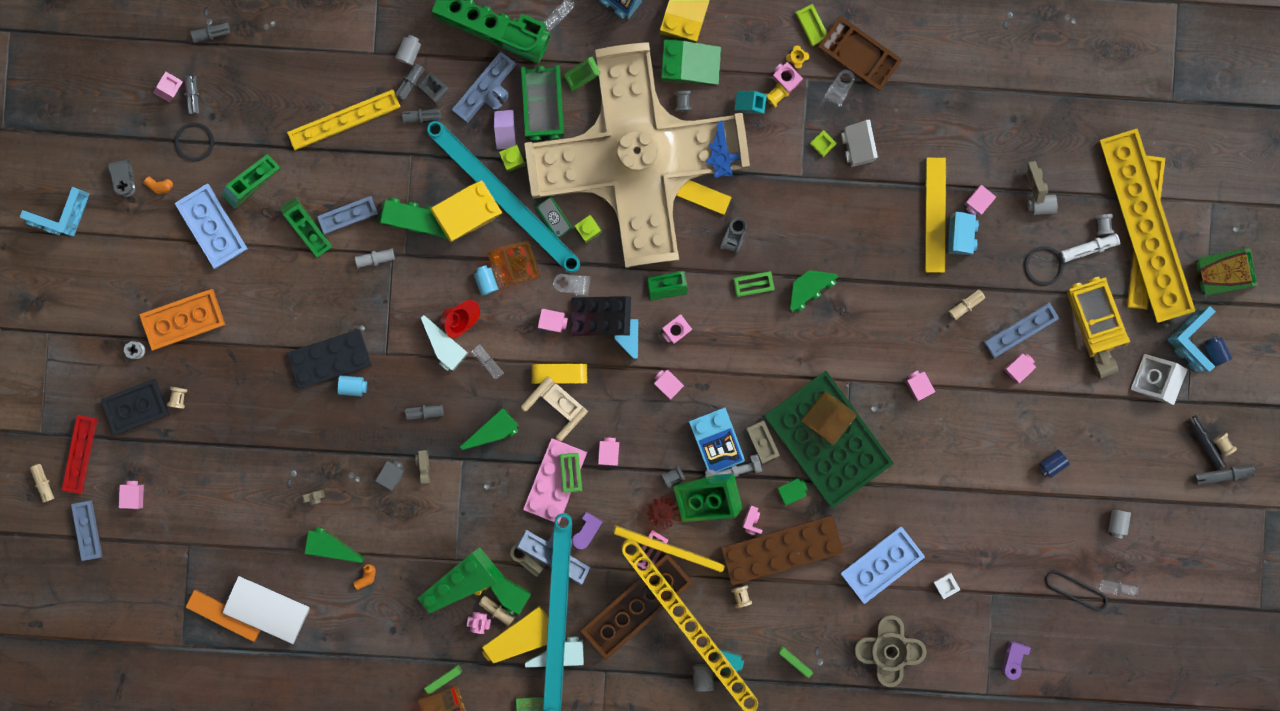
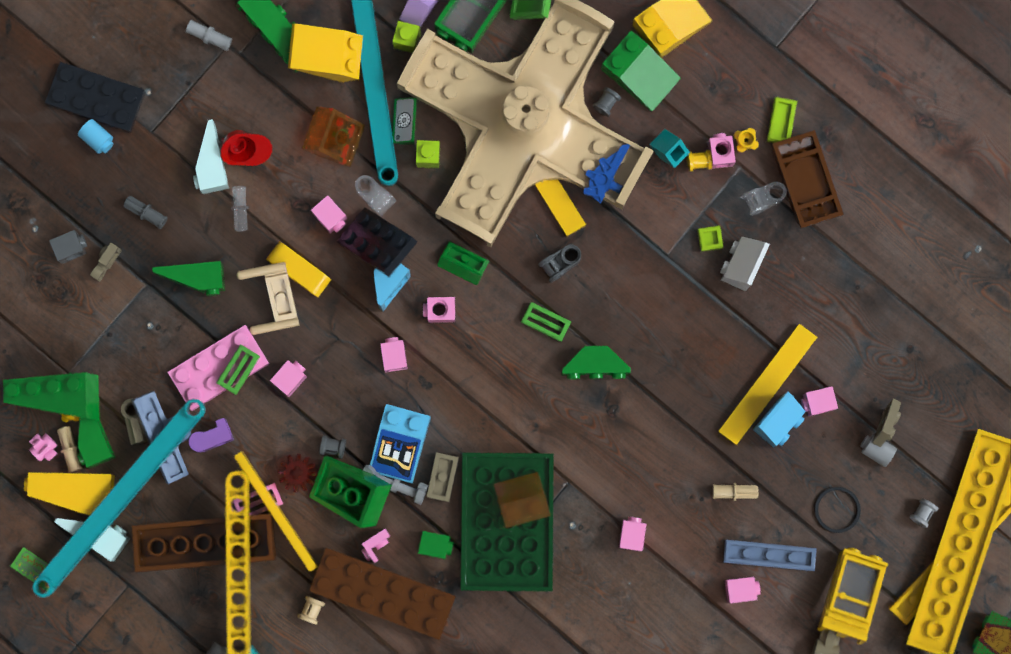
camera: 30 degrees right, 5 degrees down
medium azure brick [473,266,499,296] -> none
white pin [1061,233,1120,263] -> none

